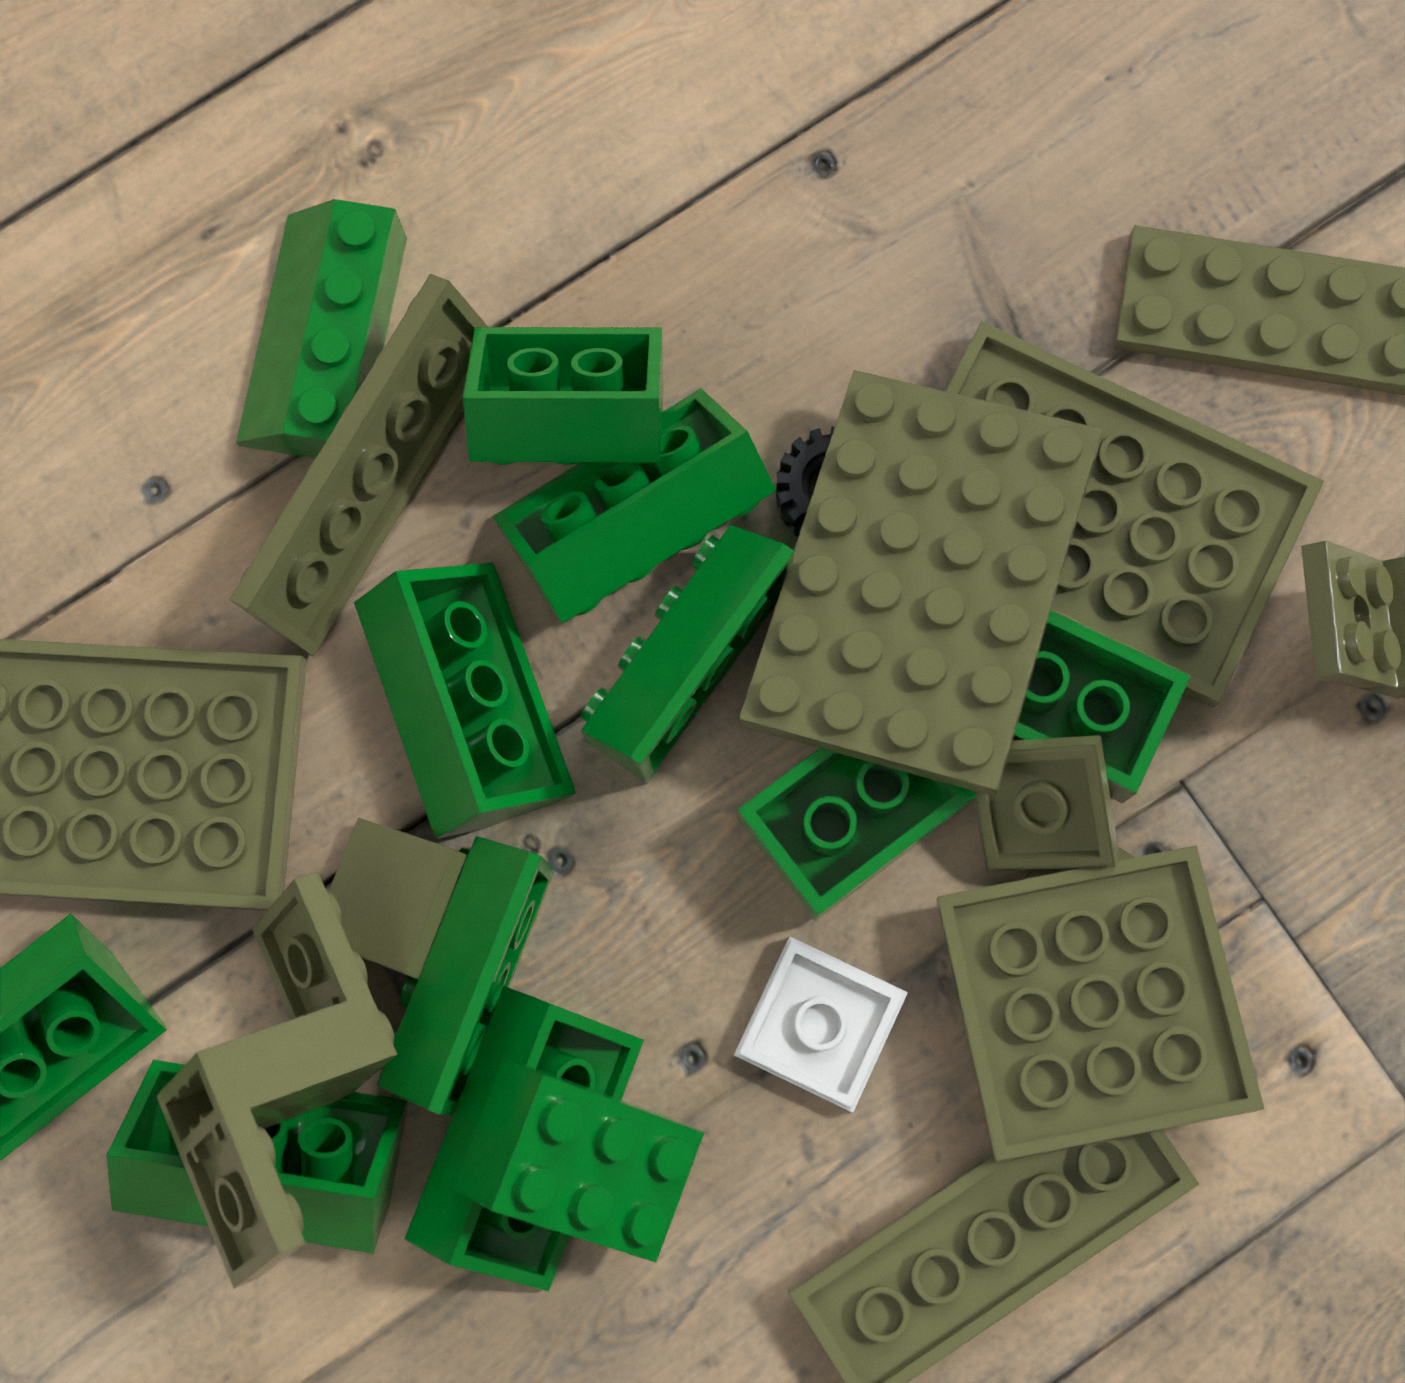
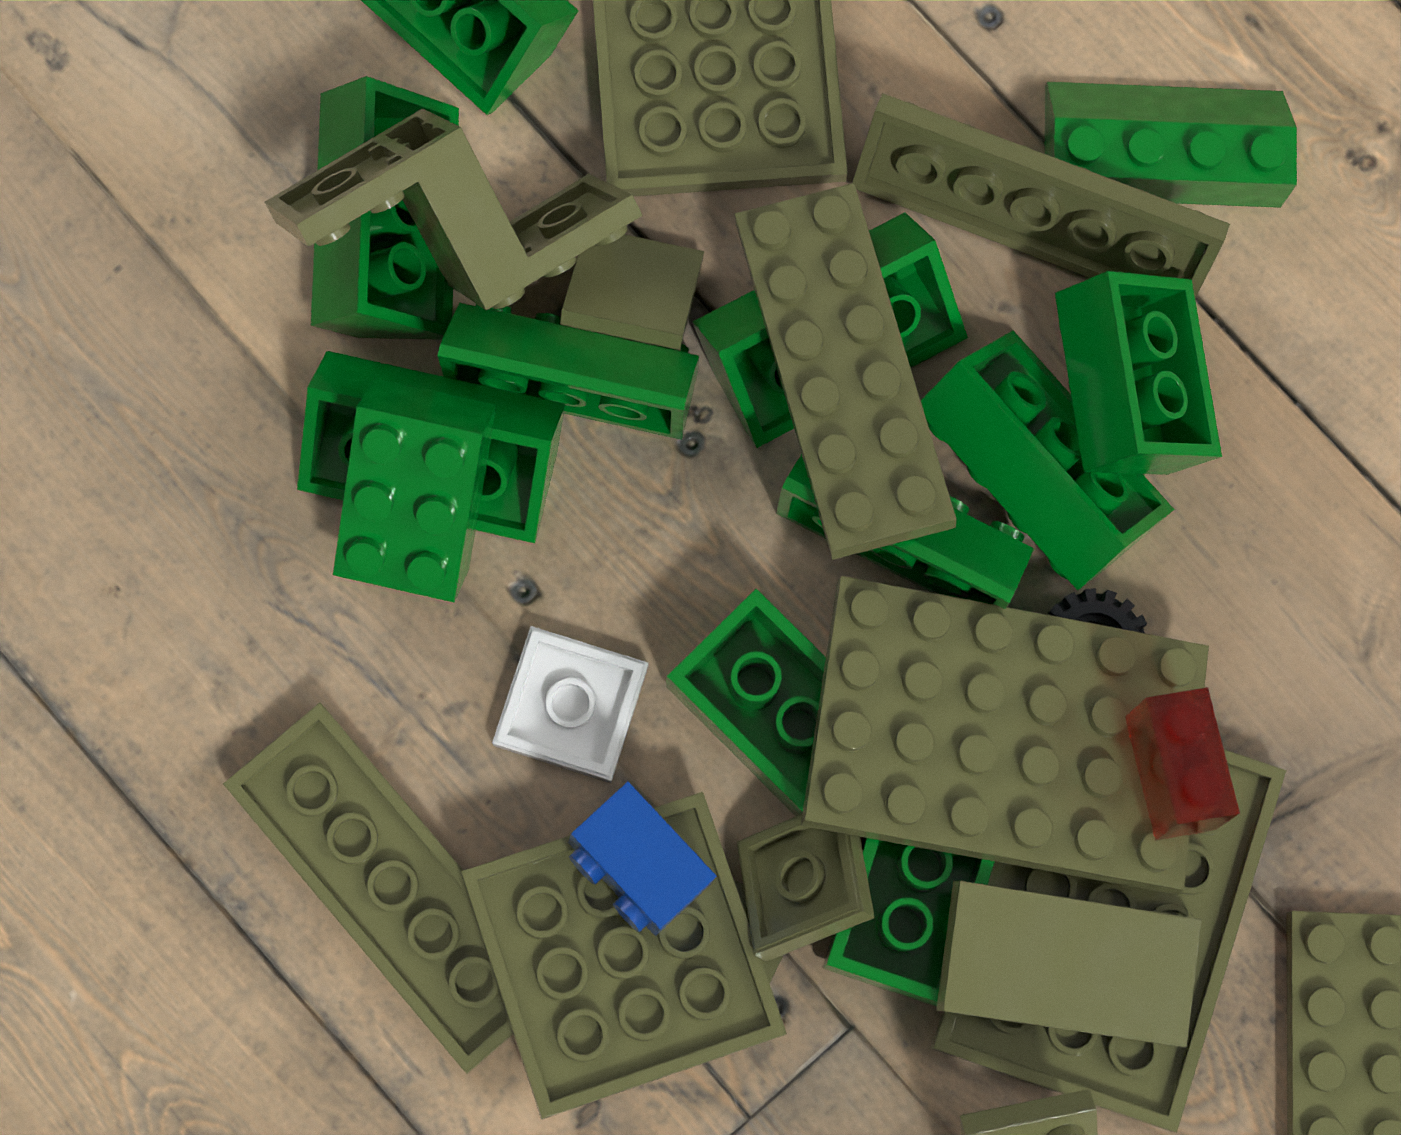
camera: 70 degrees right, 0 degrees up
none -> blue brick [568,781,717,936]
none -> olive plate [735,183,956,560]
none -> olive tile [936,881,1202,1048]
none -> clear red brick [1125,687,1240,841]

